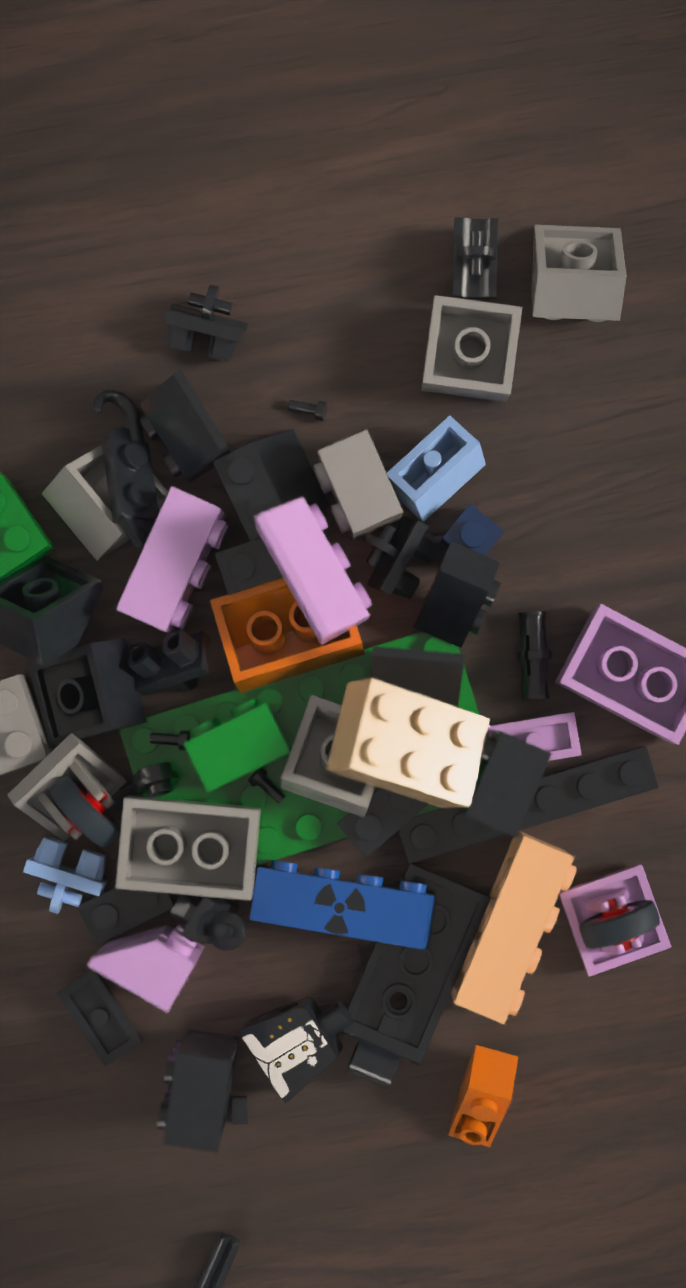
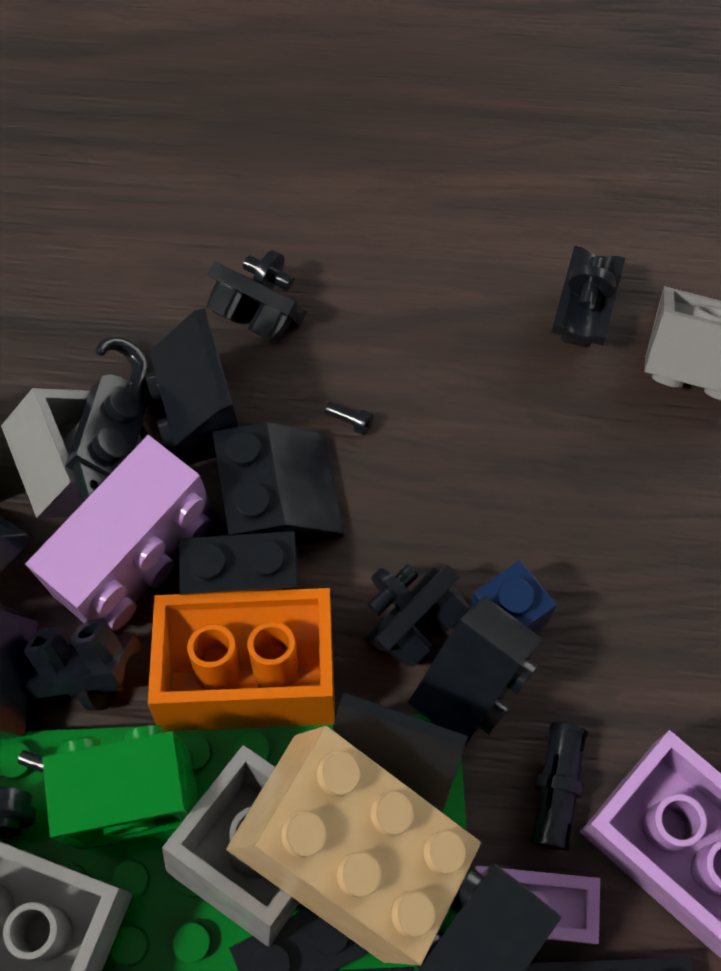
camera: 15 degrees right, 20 degrees down
black piece [248,767,286,804] -> none
lavender slope [255,497,372,645] -> none
light grey brick [313,430,403,540] -> none
light blue brick [386,415,486,522] -> none
light grey brick [421,295,522,402] -> none

